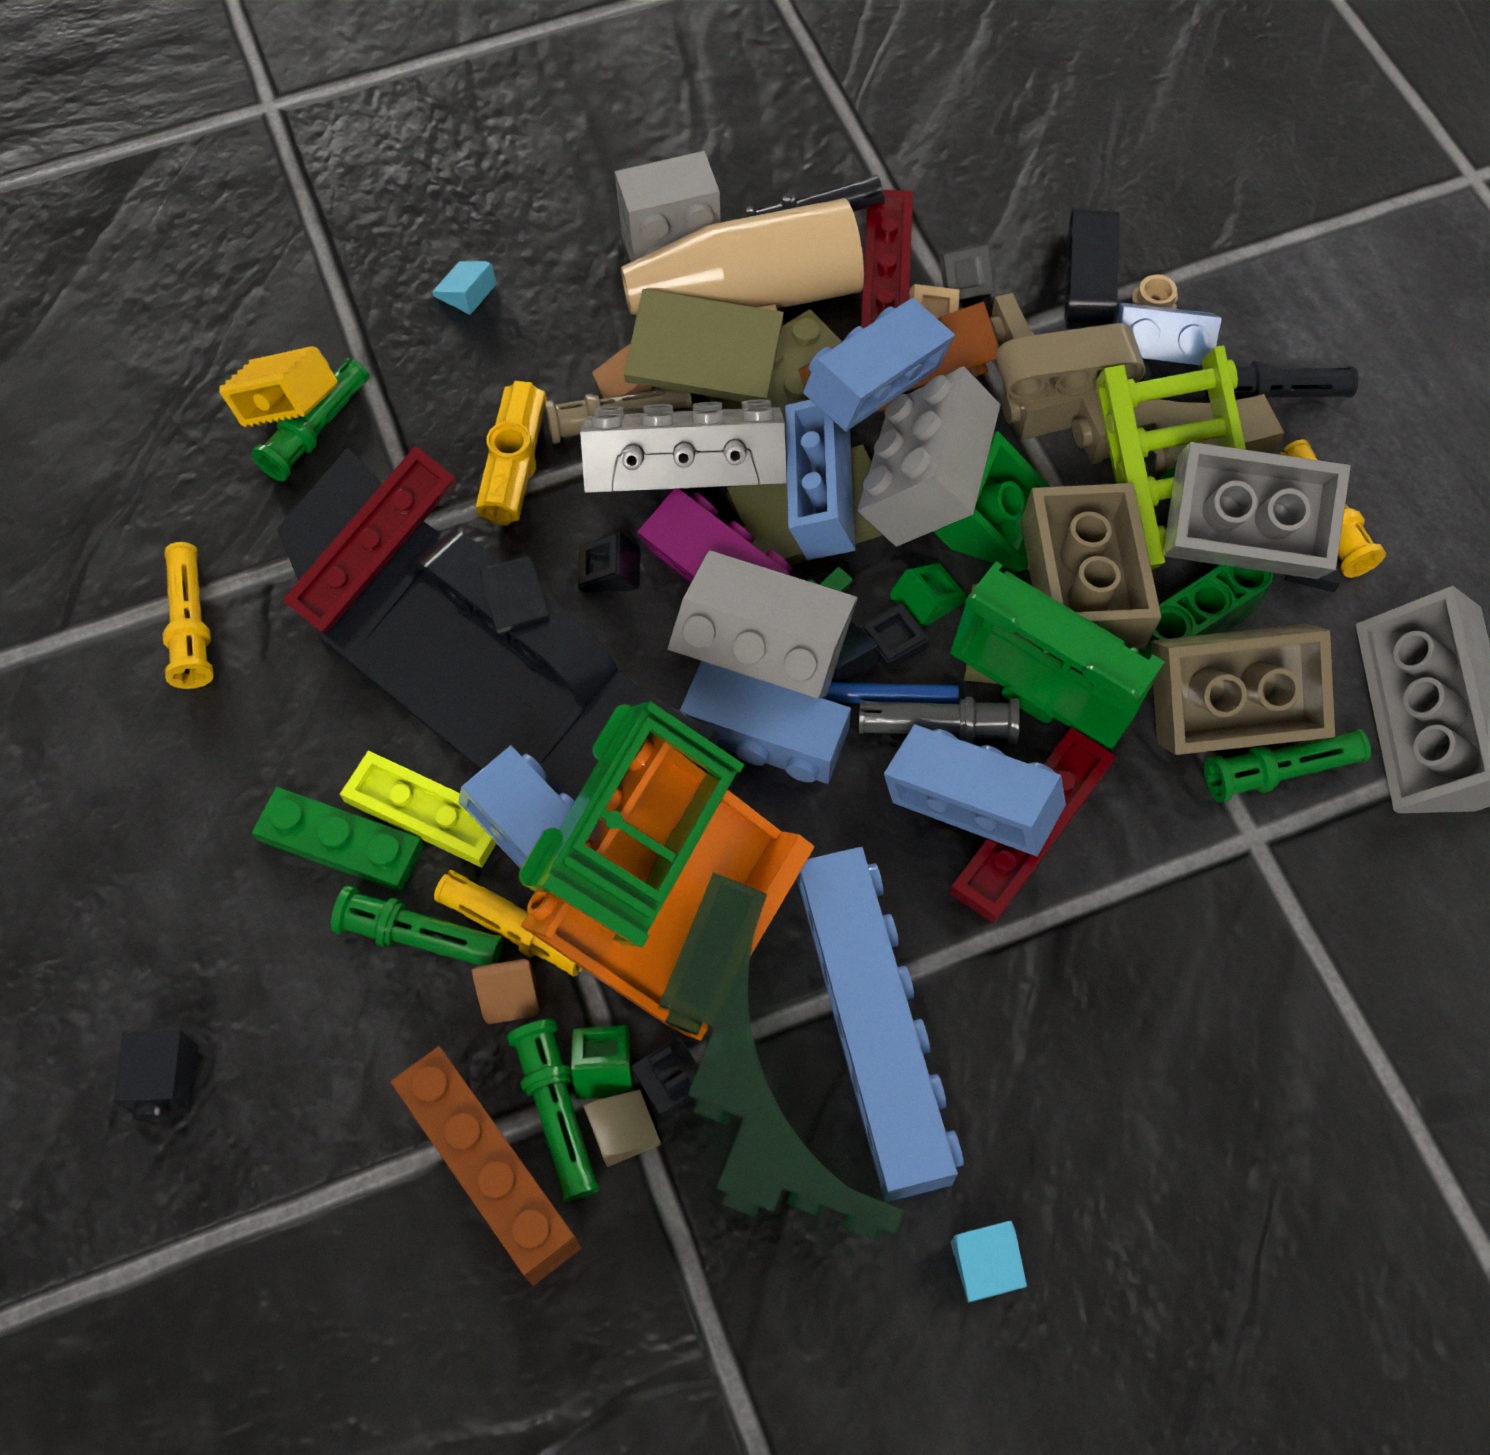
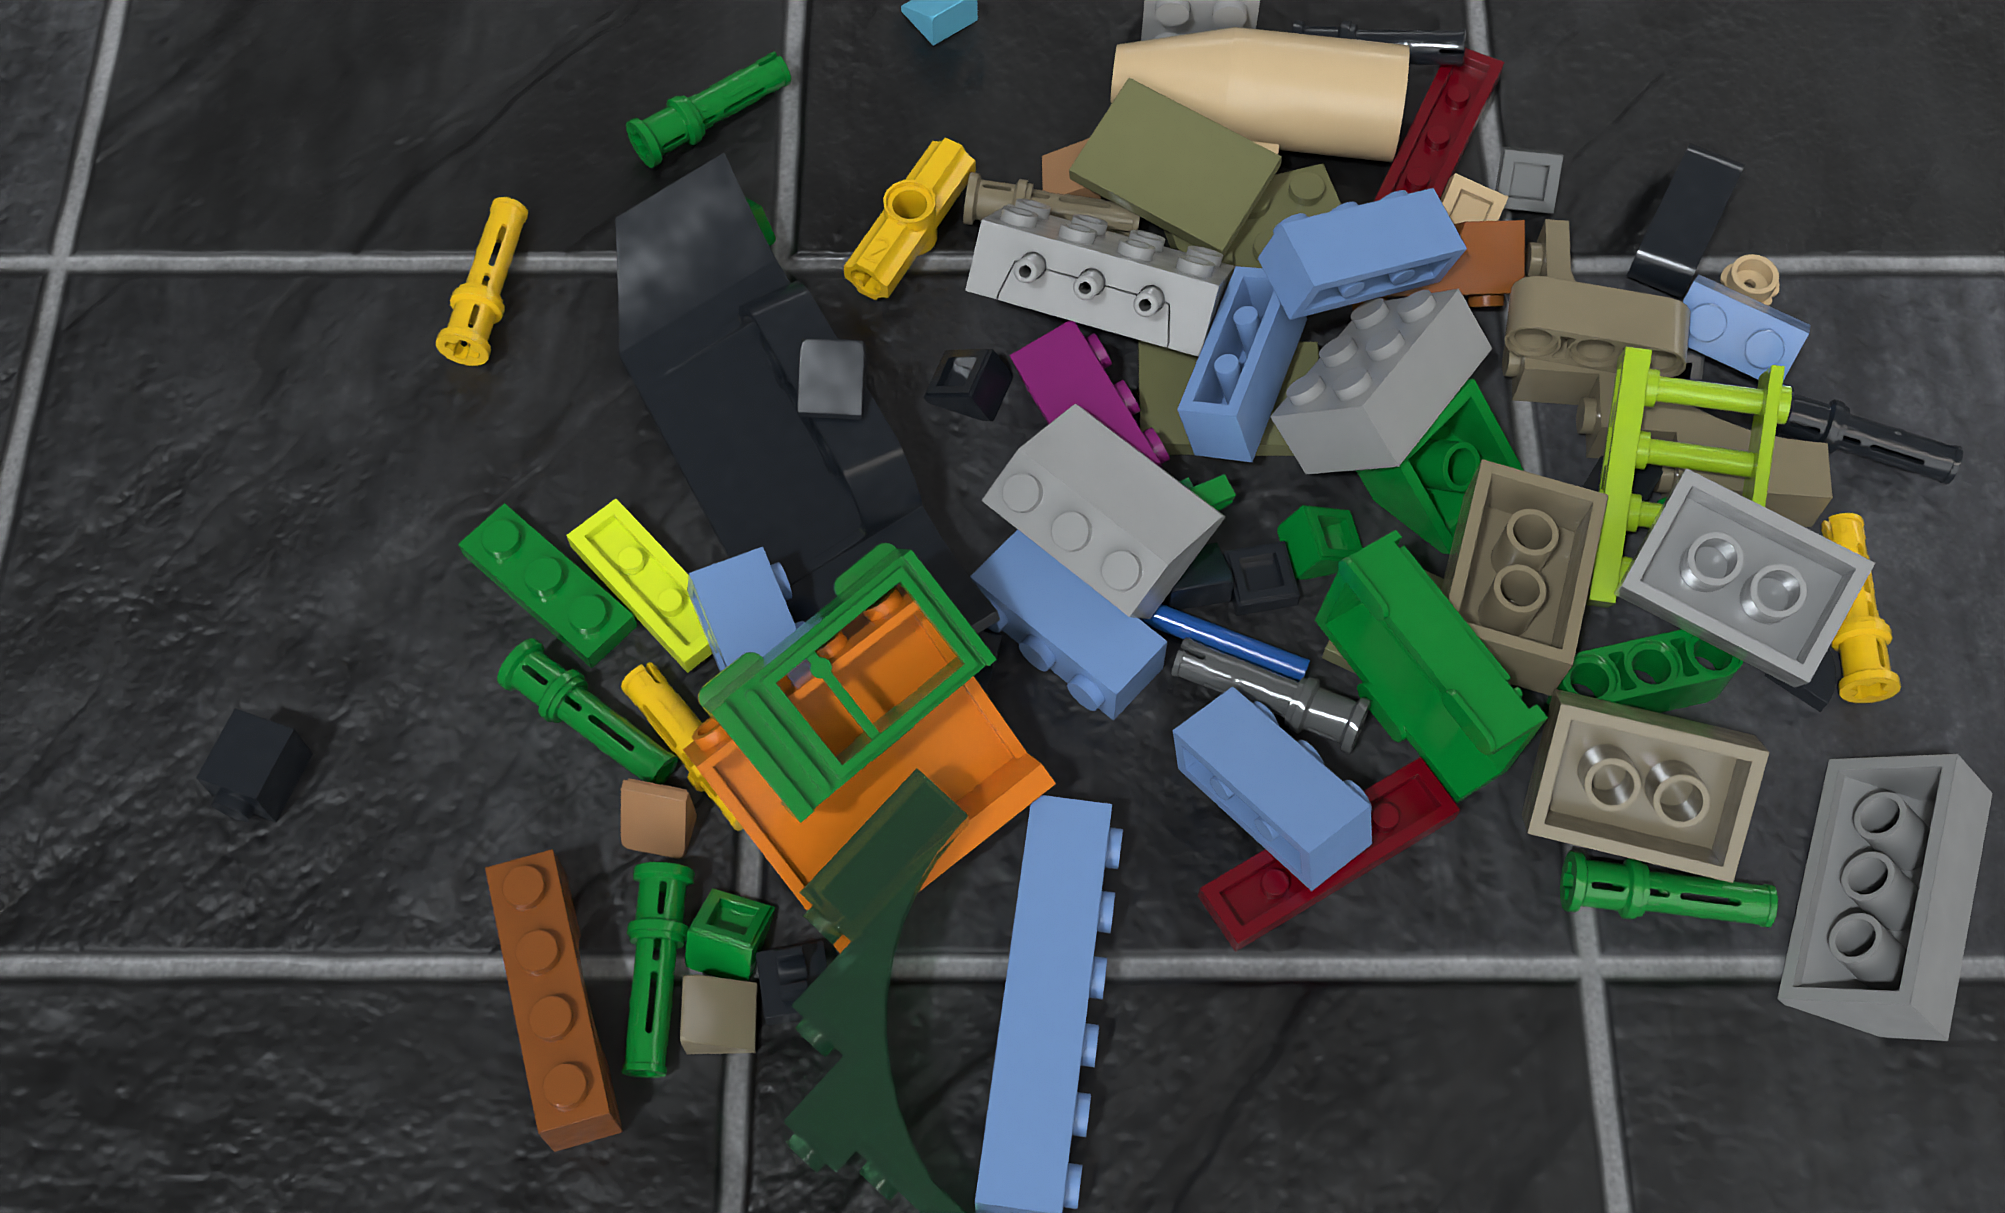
camera: 20 degrees right, 0 degrees up
yellow brick [220,346,338,428] -> none
dark red plate [283,445,457,635] -> none

